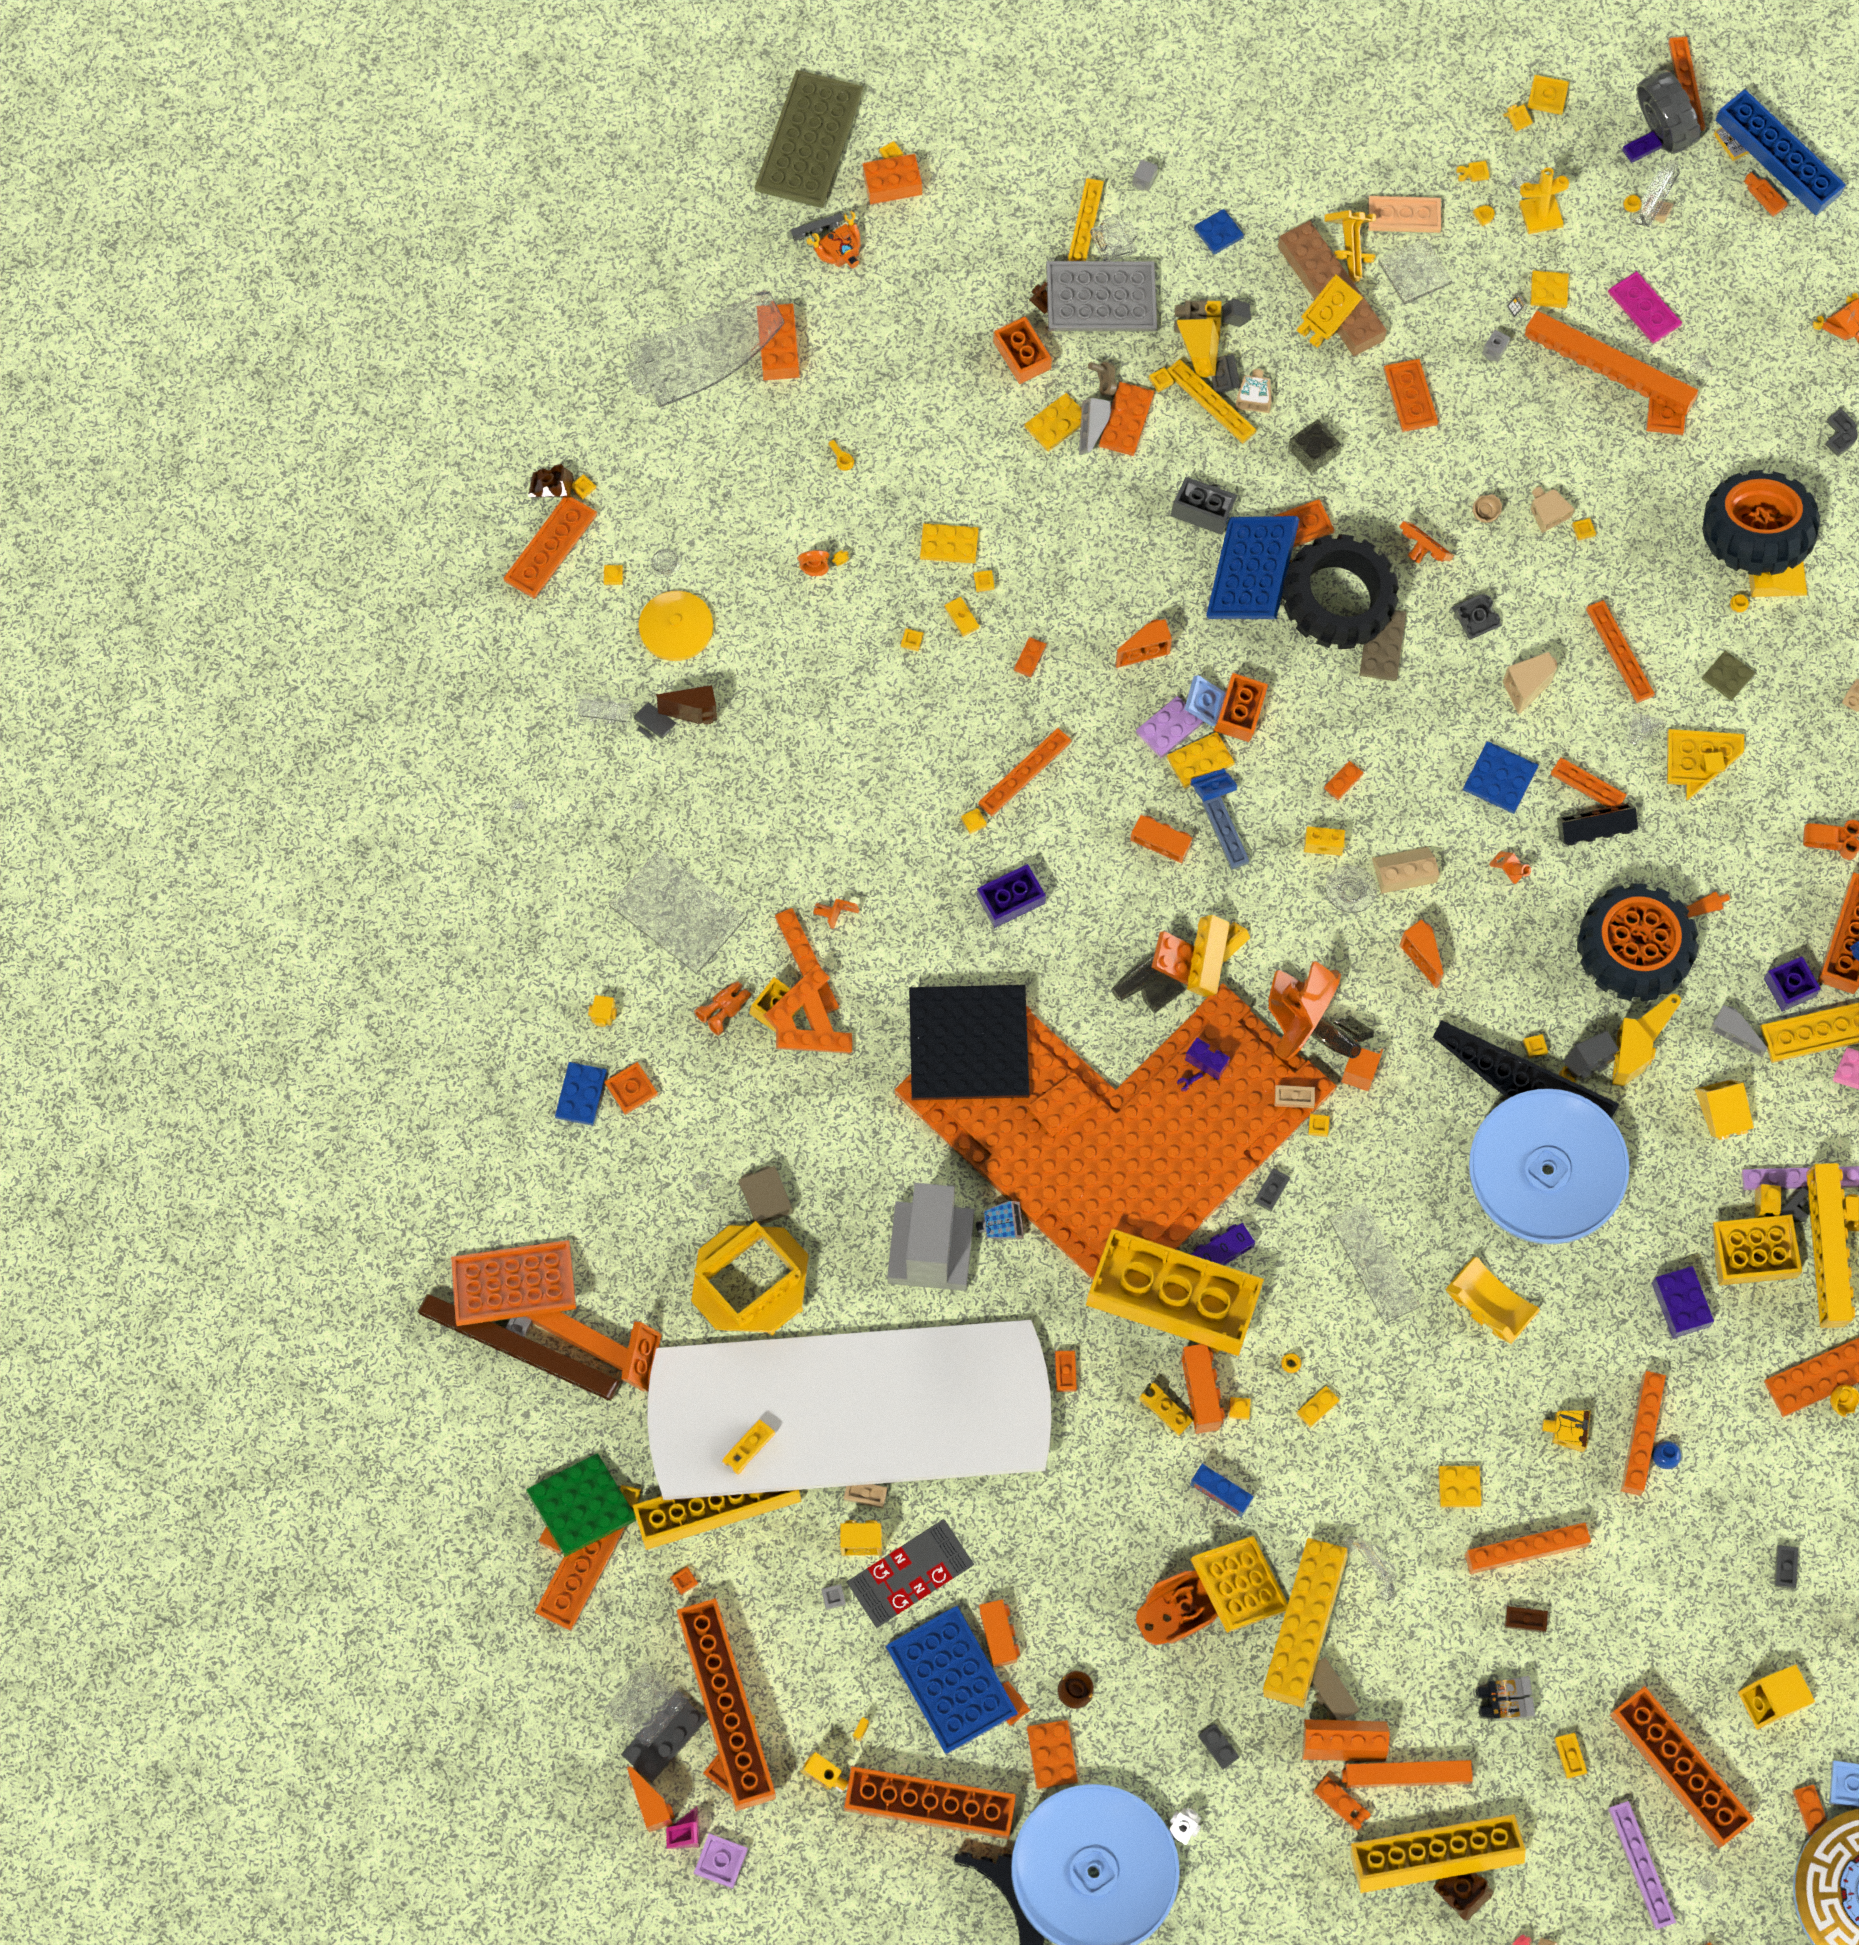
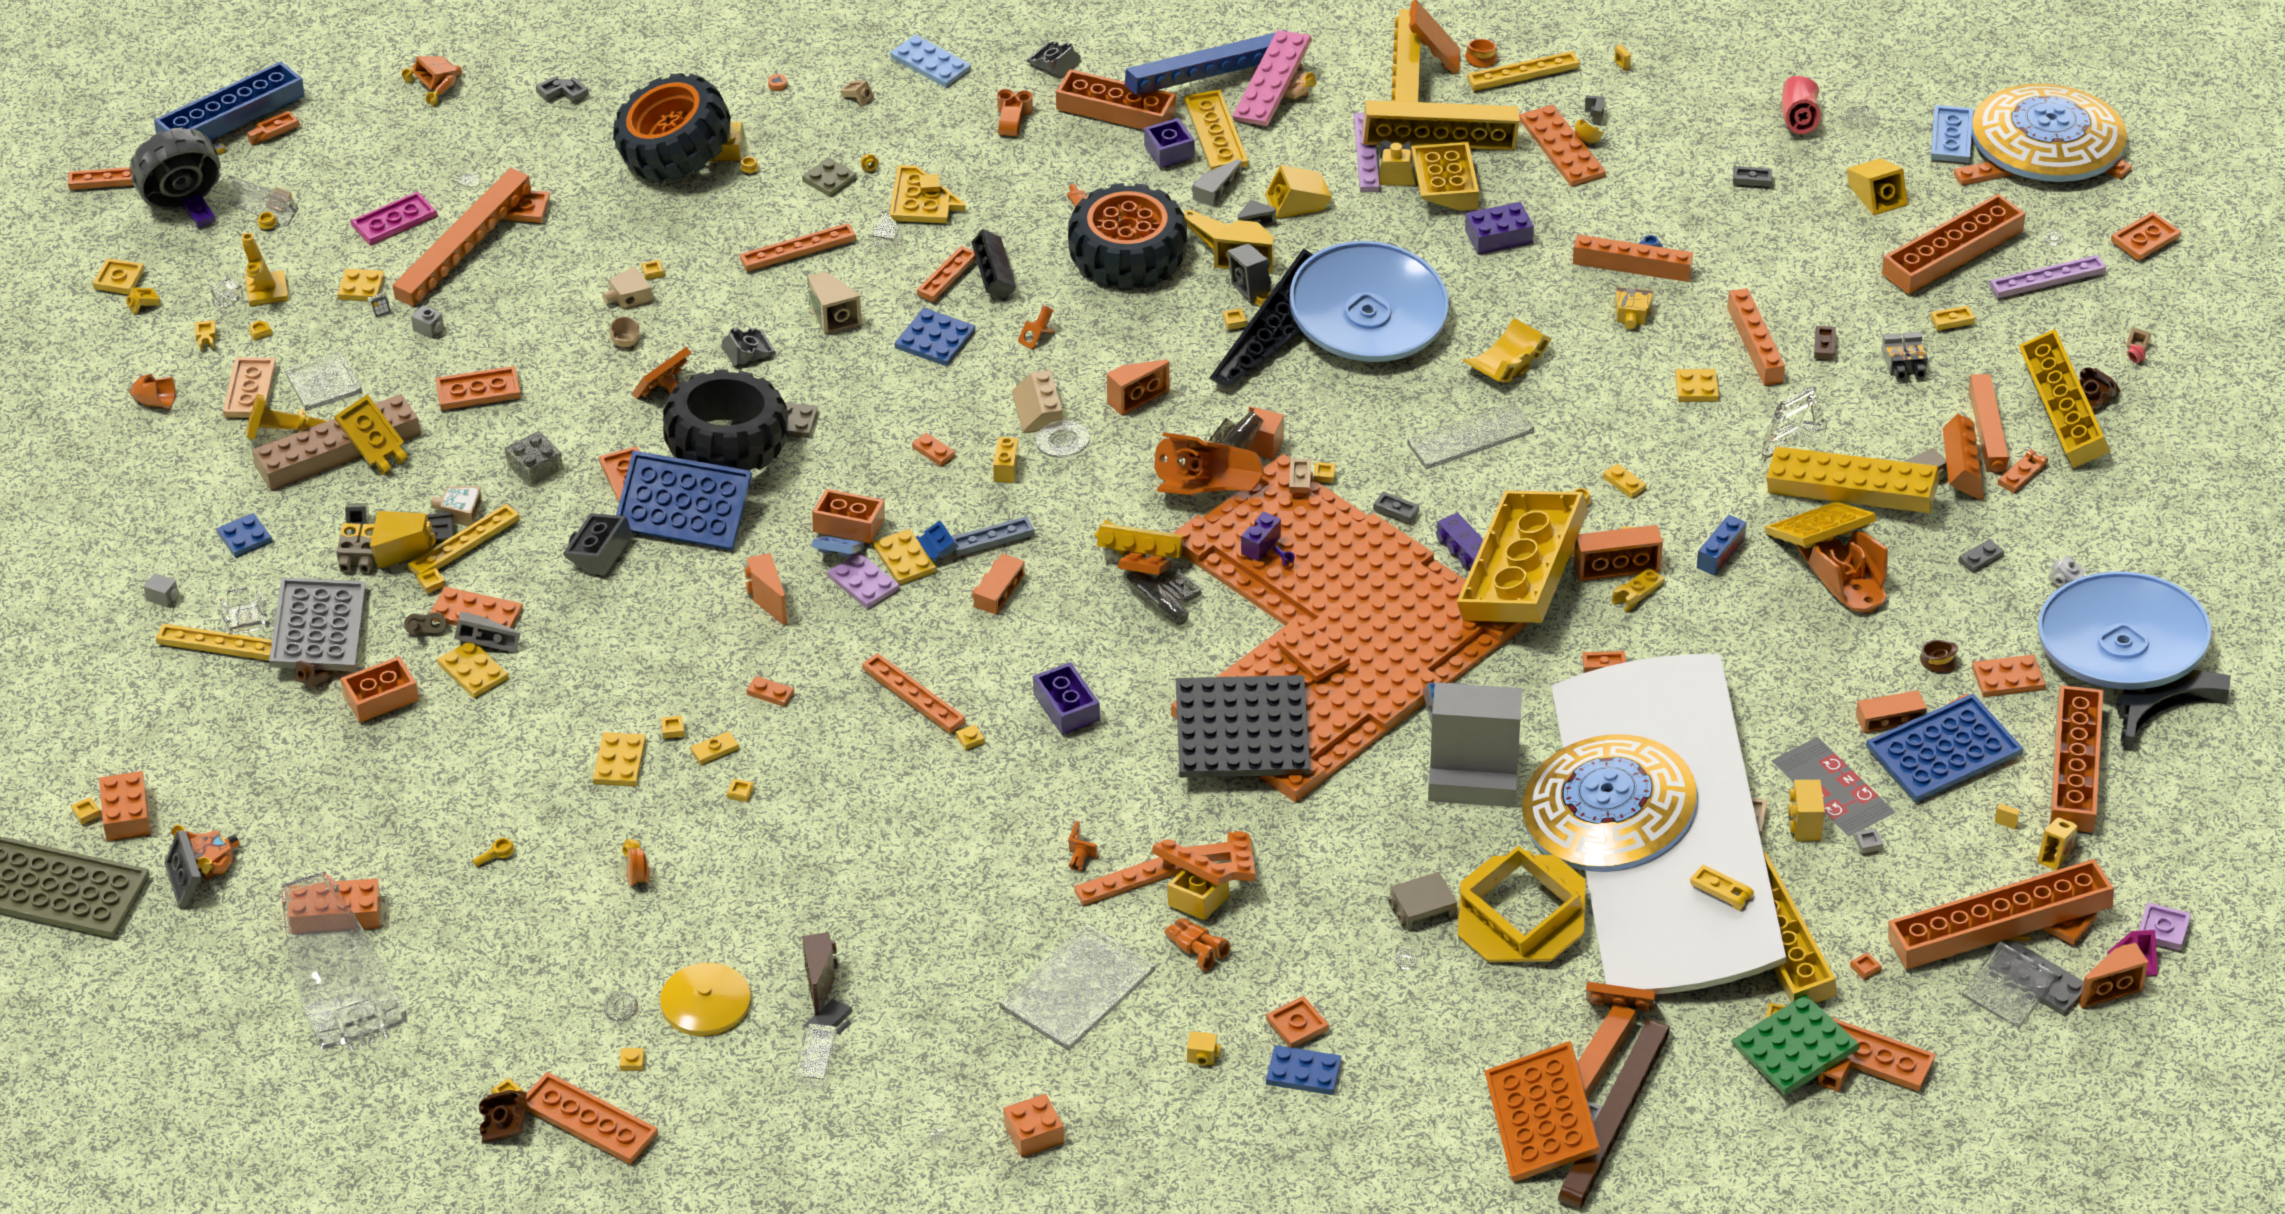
camera: 90 degrees left, 25 degrees down
none -> orange helmet [129,374,176,409]
none -> yellow plate [860,154,879,172]
none -> orange brick [1003,1094,1064,1158]
none -> dark grey slope [1238,199,1276,227]
none -> dish [1522,734,1698,872]

